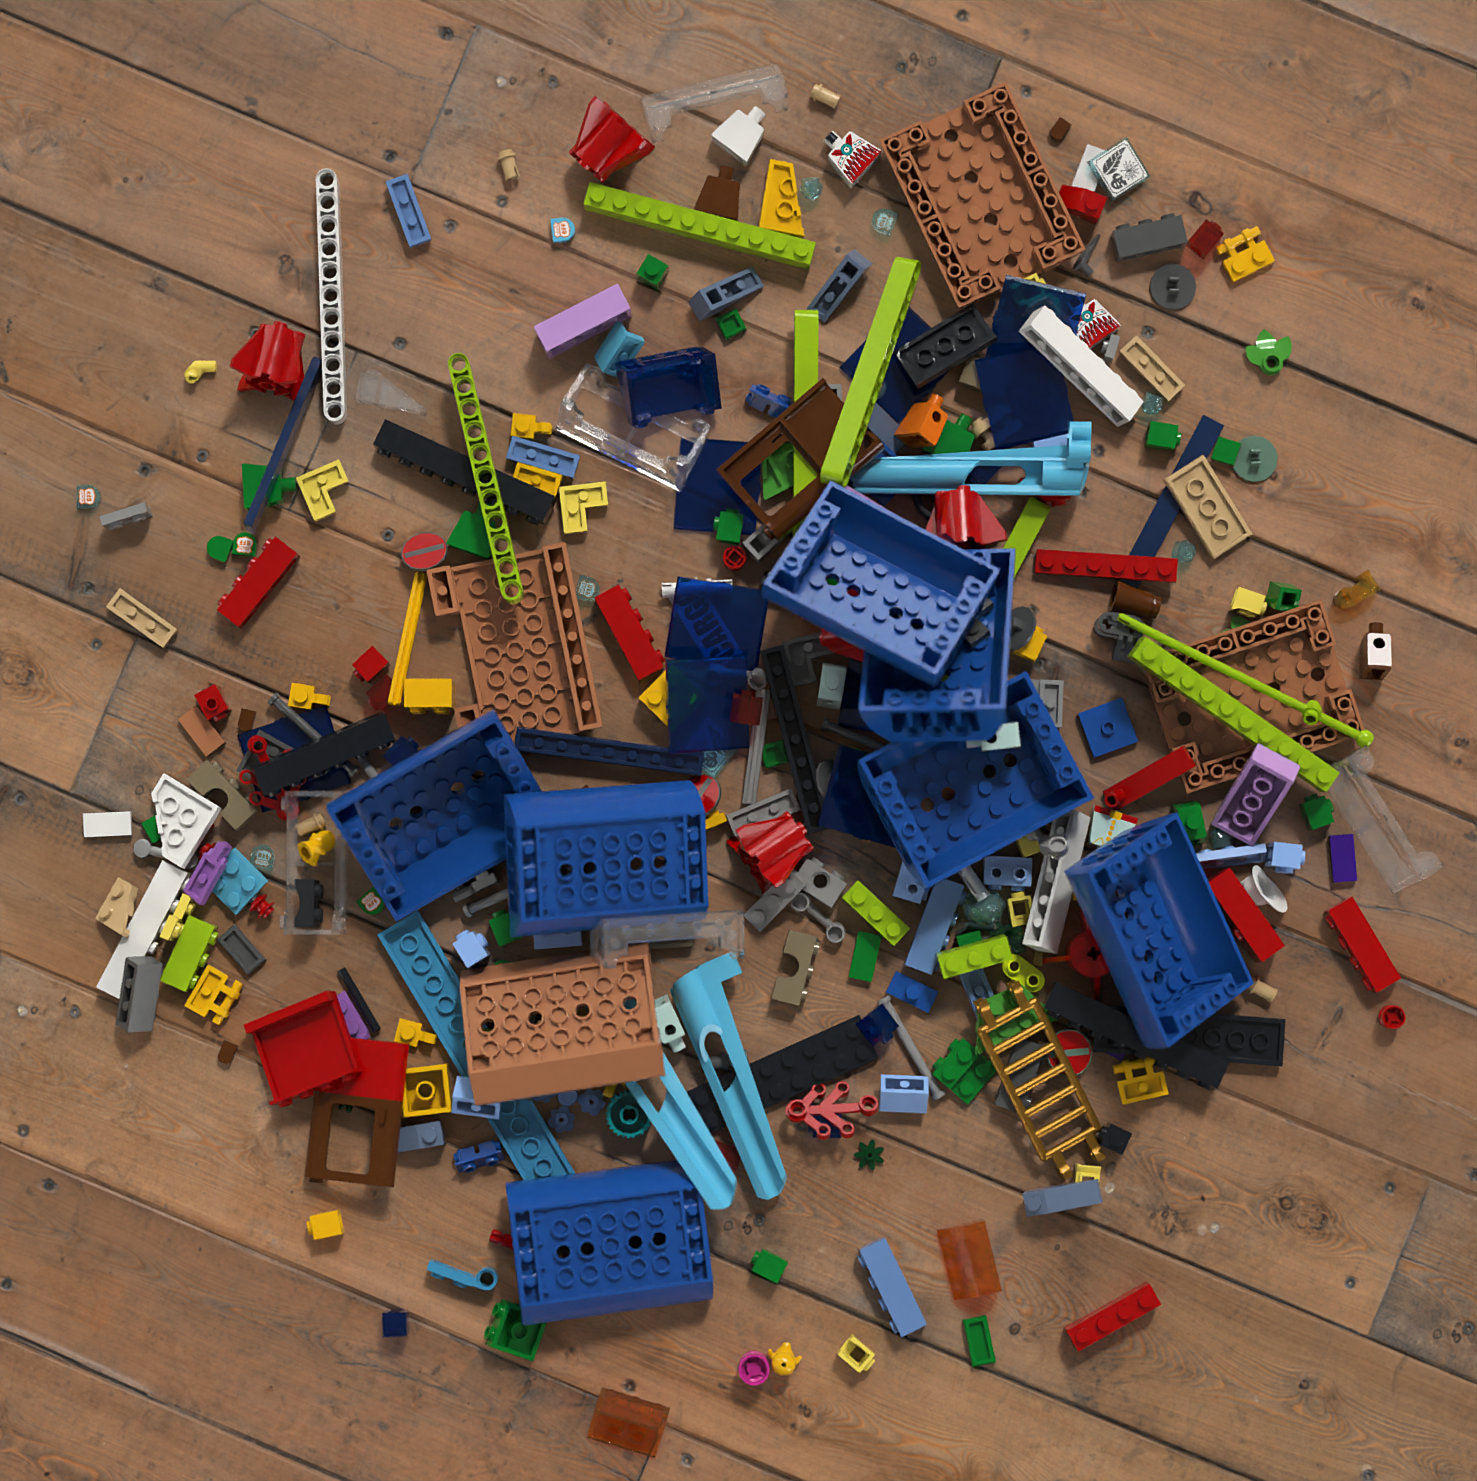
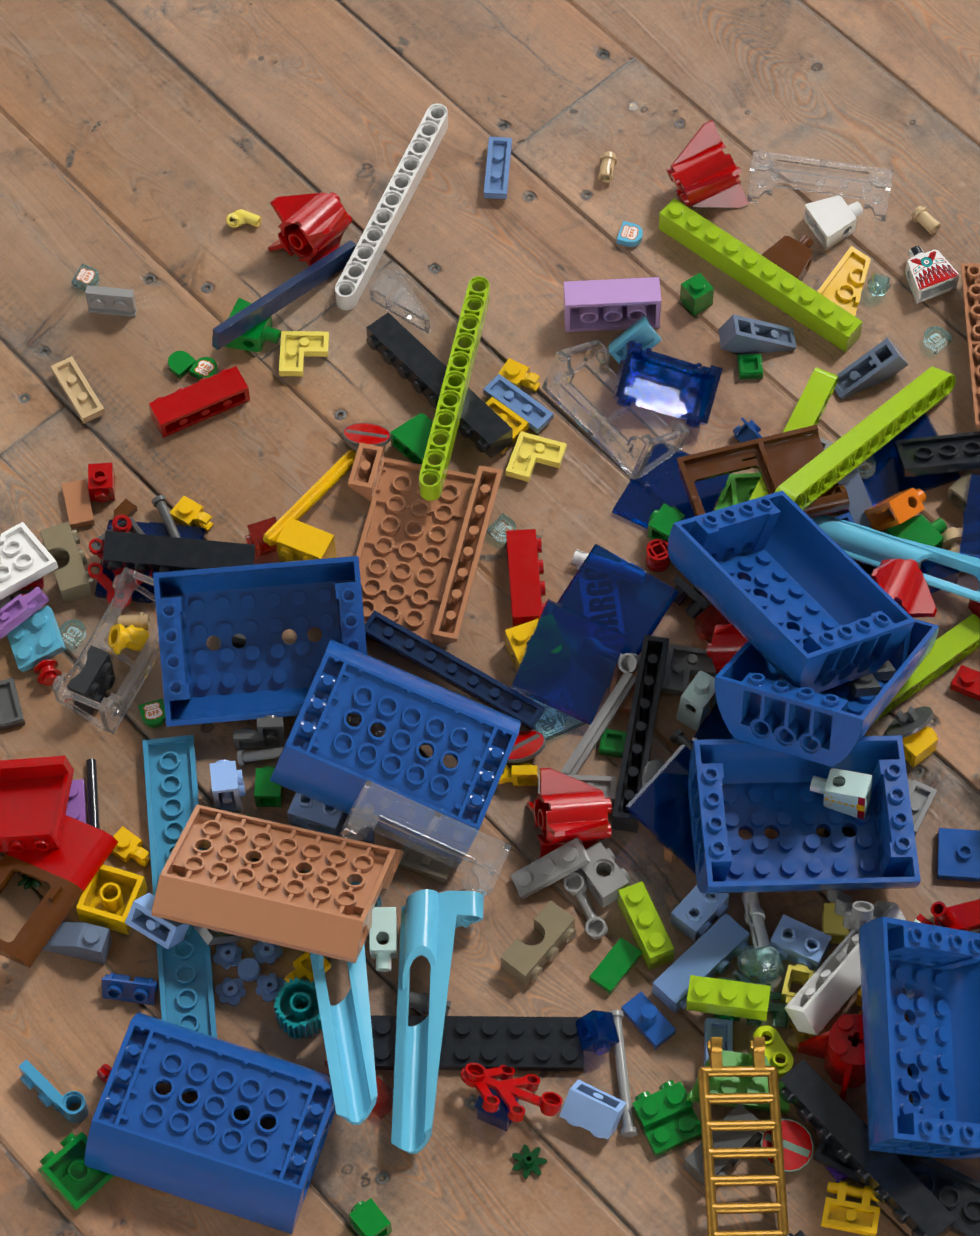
camera: 30 degrees right, 25 degrees down
red brick [352,645,391,683] -> none
clear red brick [730,690,763,726] -> none

